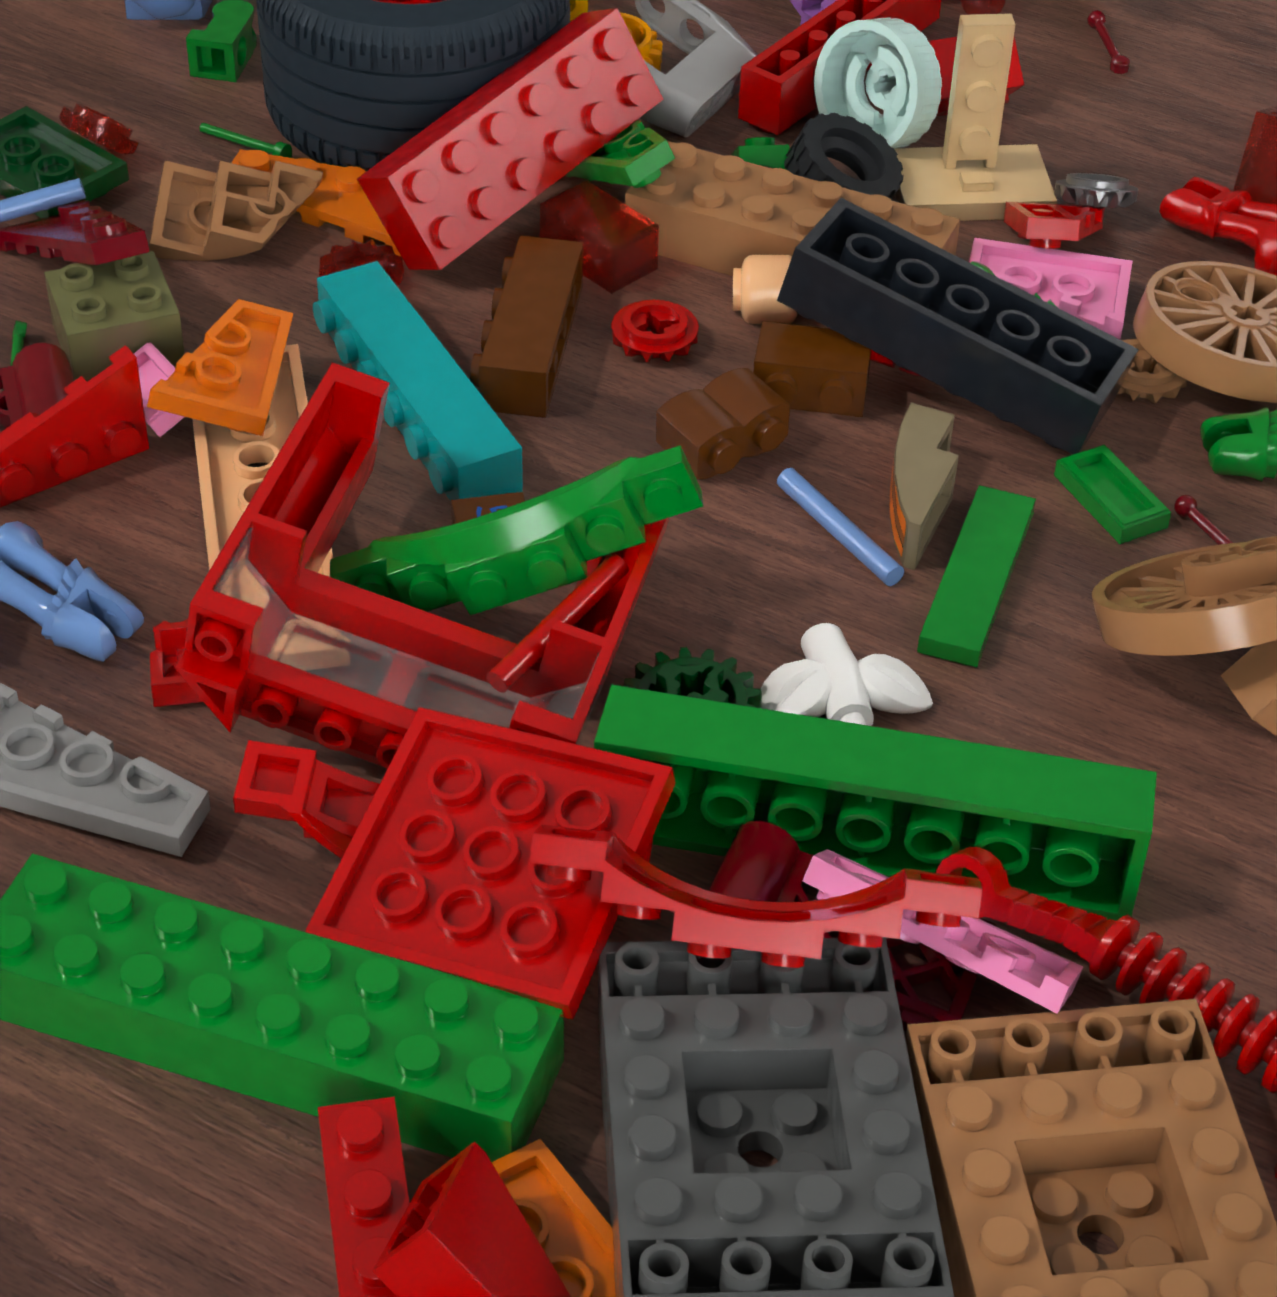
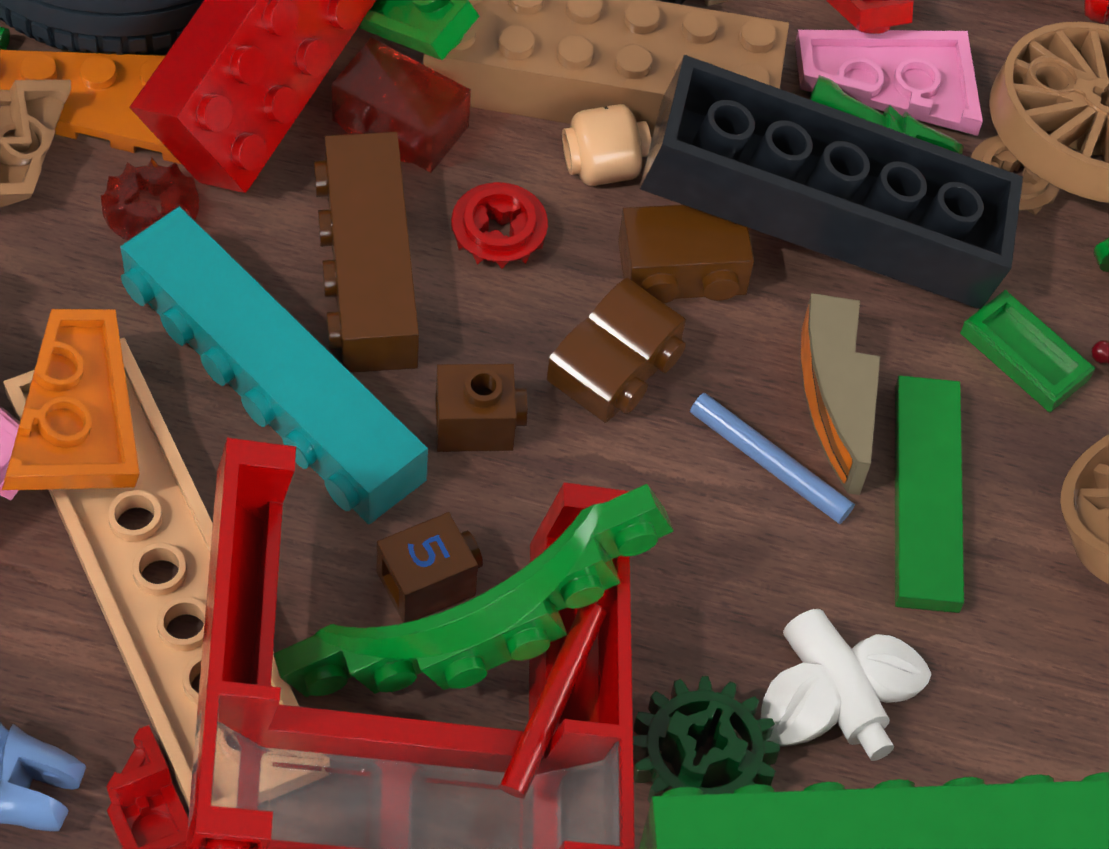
camera: 20 degrees left, 15 degrees up
none -> reddish brown brick [435,364,528,452]

